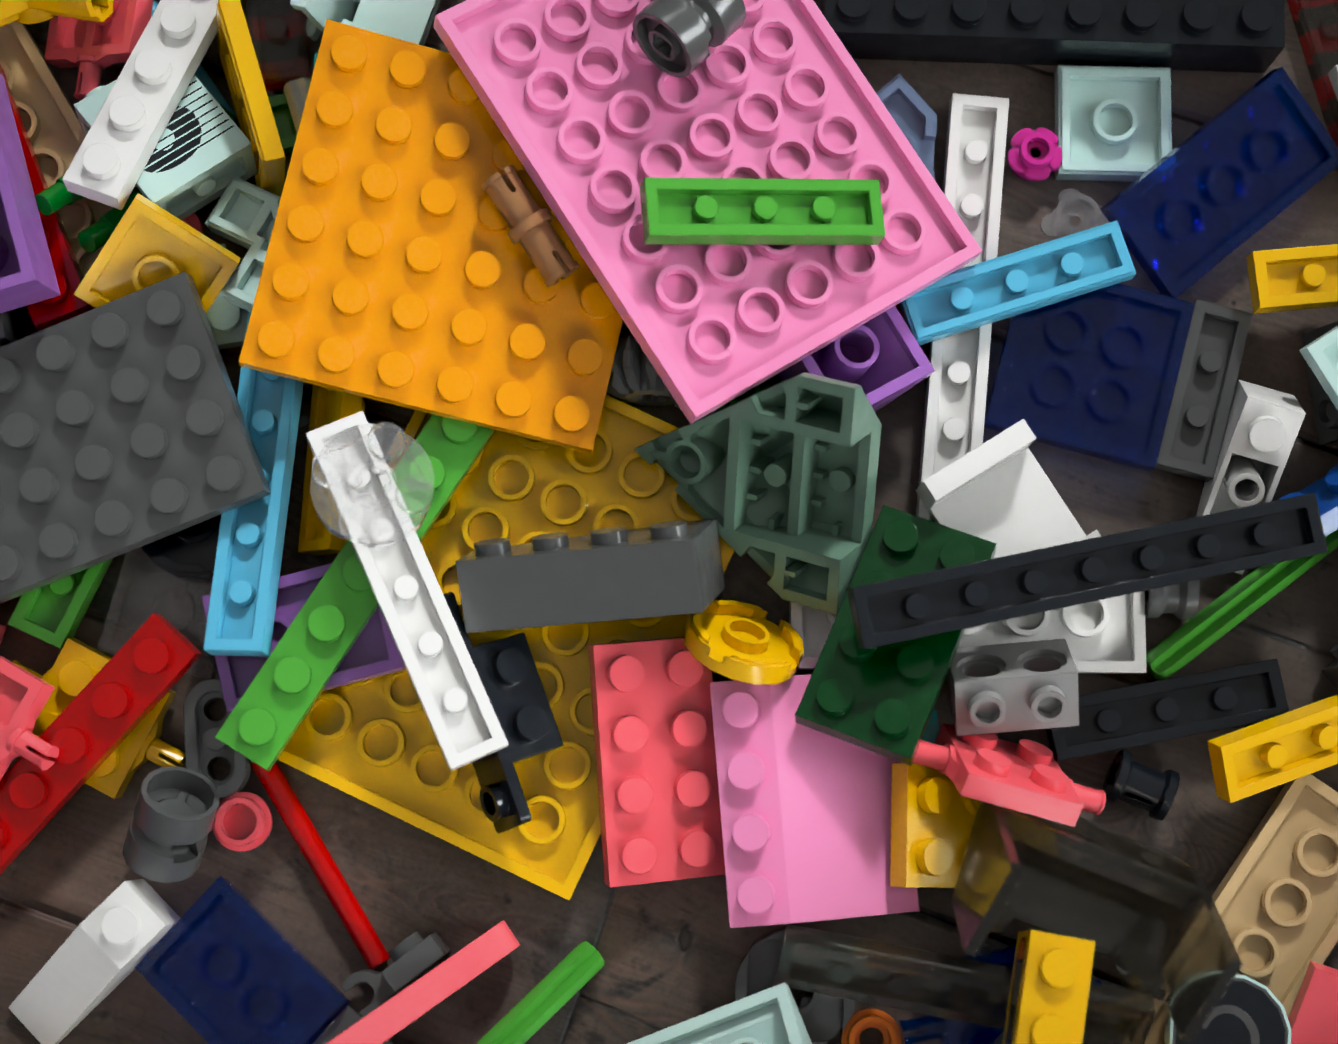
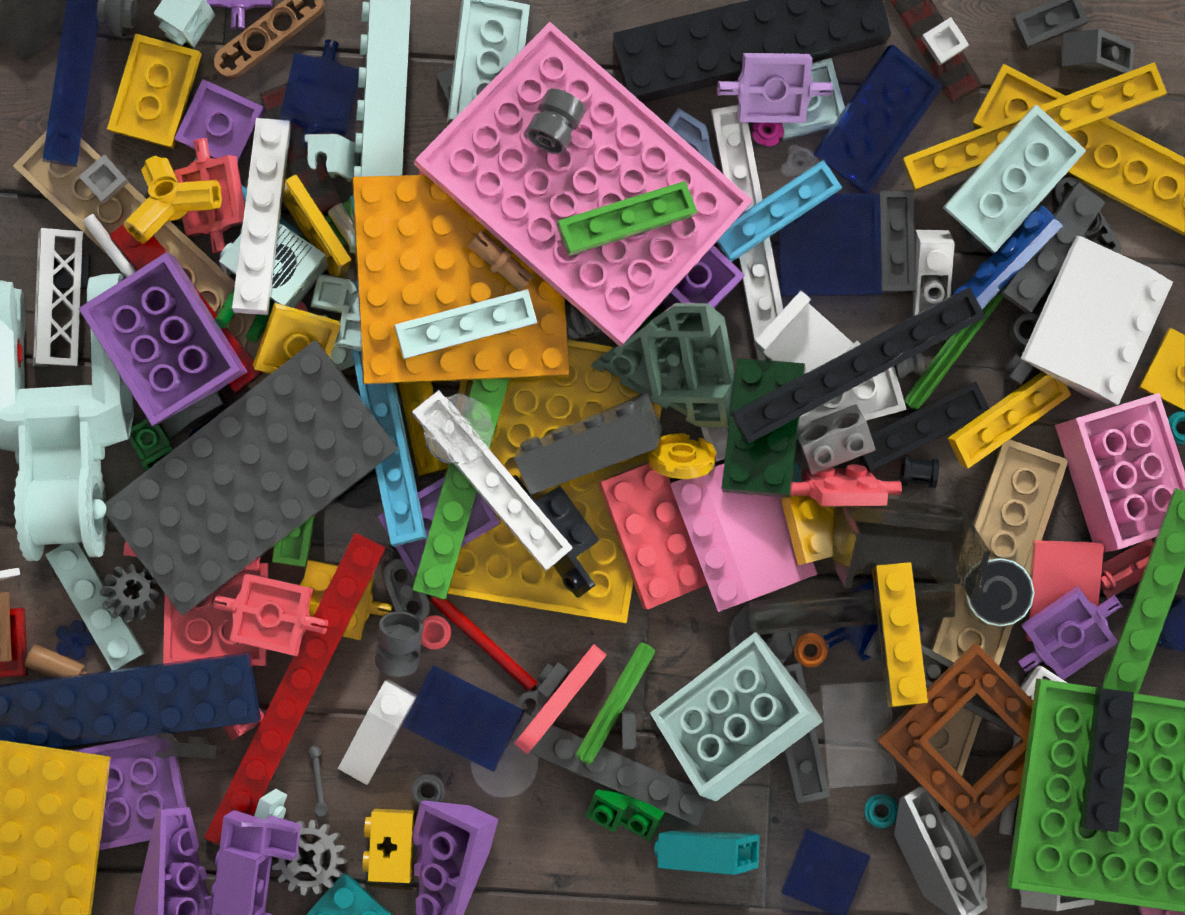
camera: 20 degrees left, 5 degrees up
none -> light aqua plate [394,289,537,359]
none -> lavender plate [717,53,833,123]

